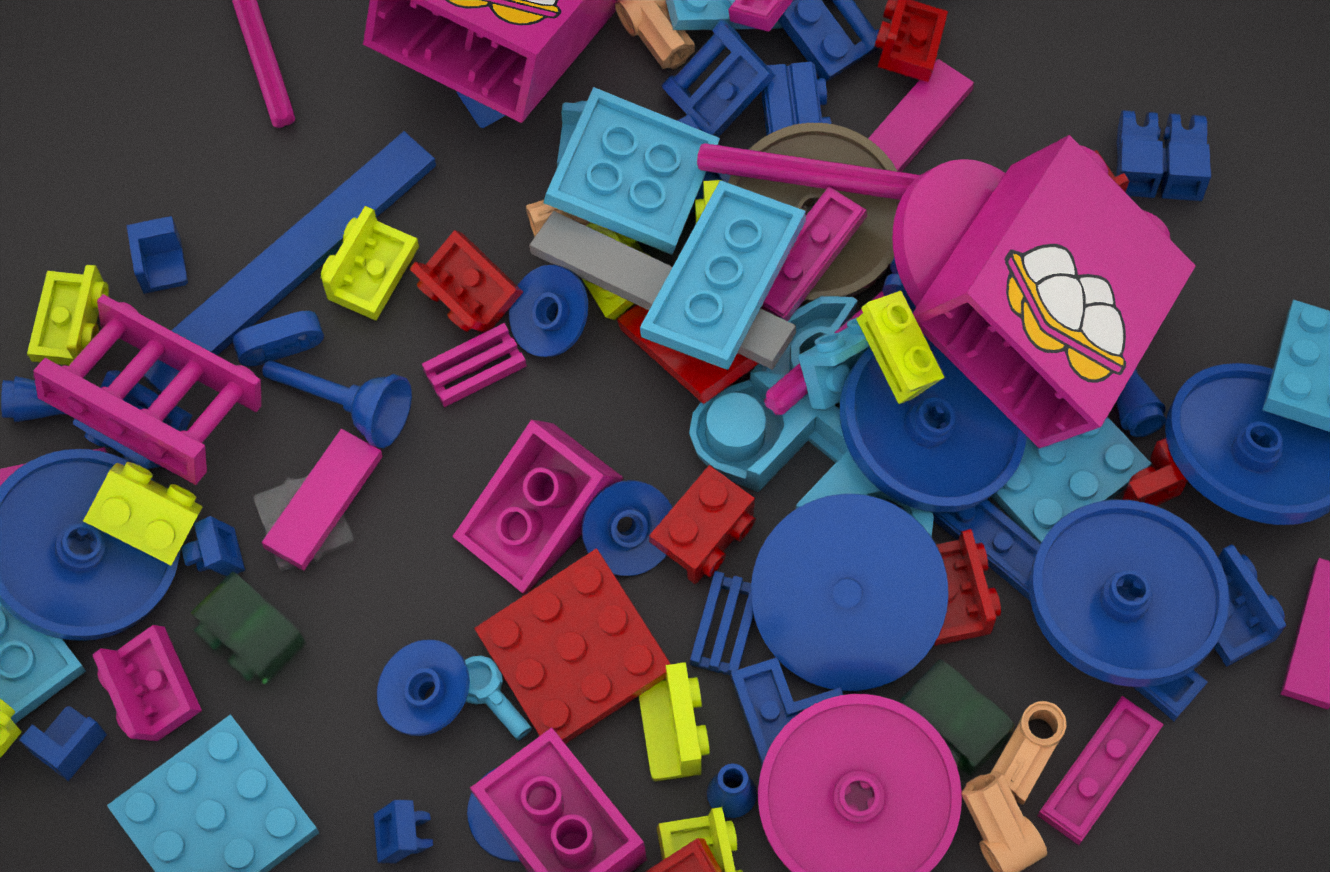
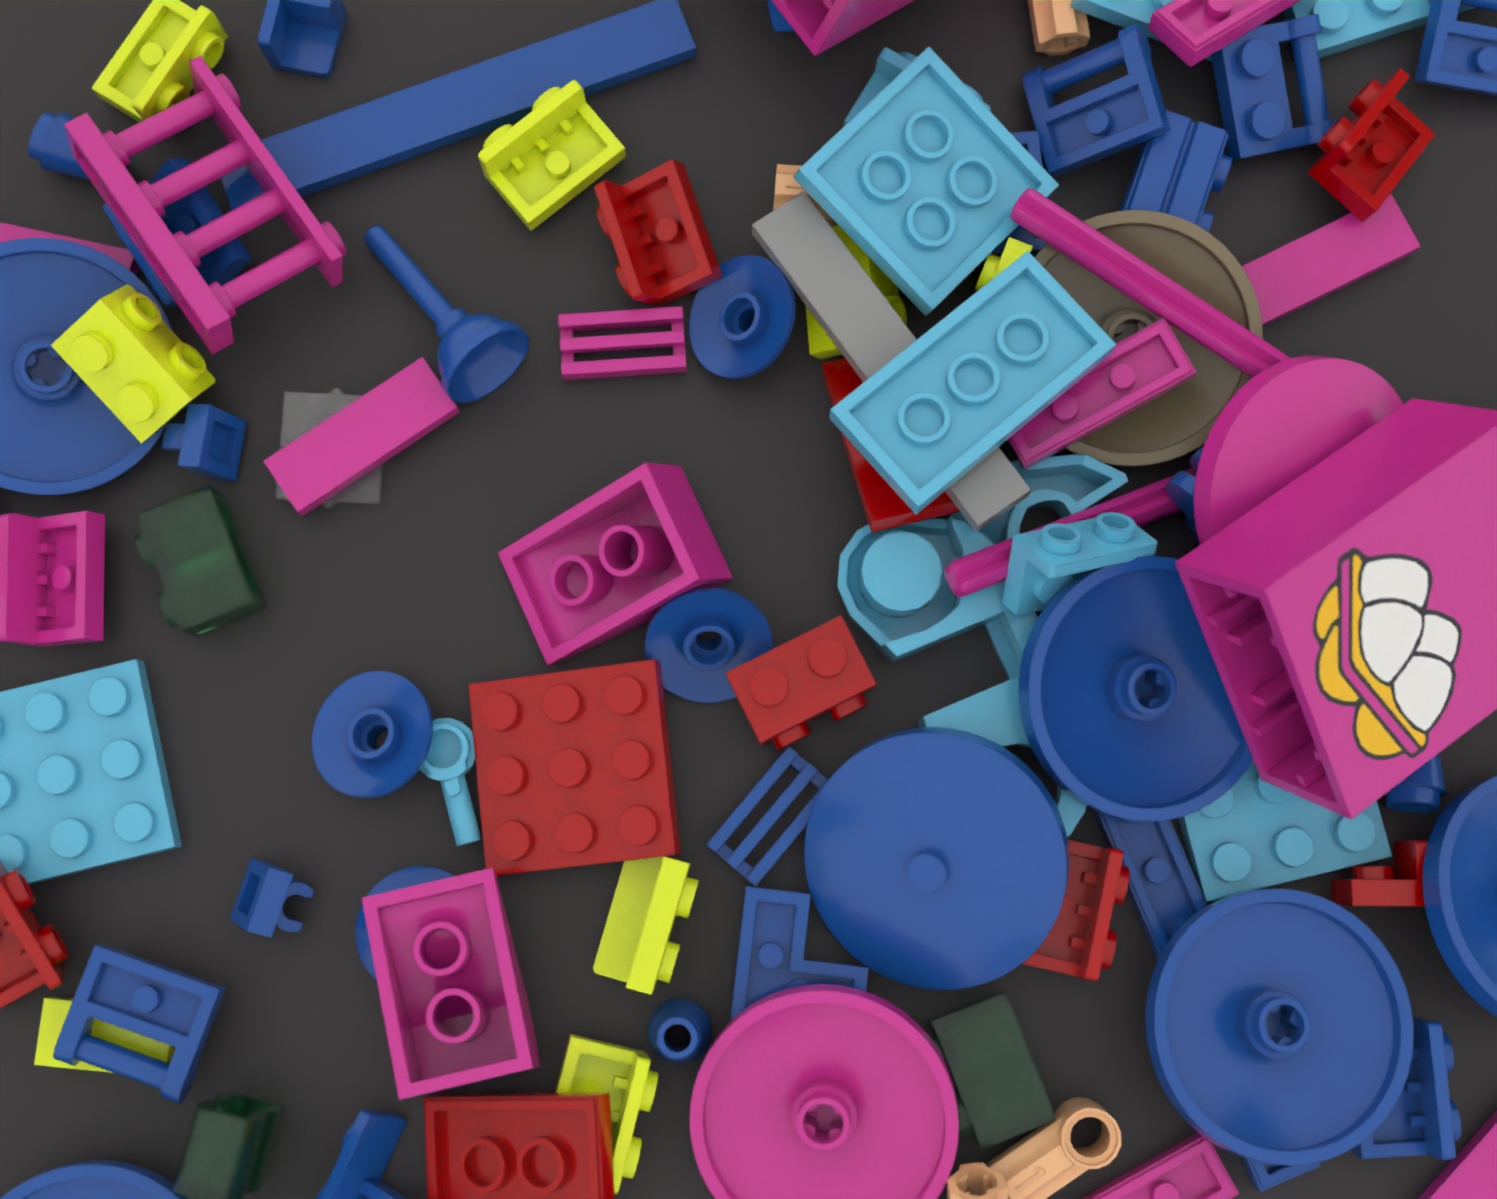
camera: 20 degrees right, 15 degrees up
blue beam [233,311,324,366] -> none
neon yellow bracket [856,291,945,404] -> none

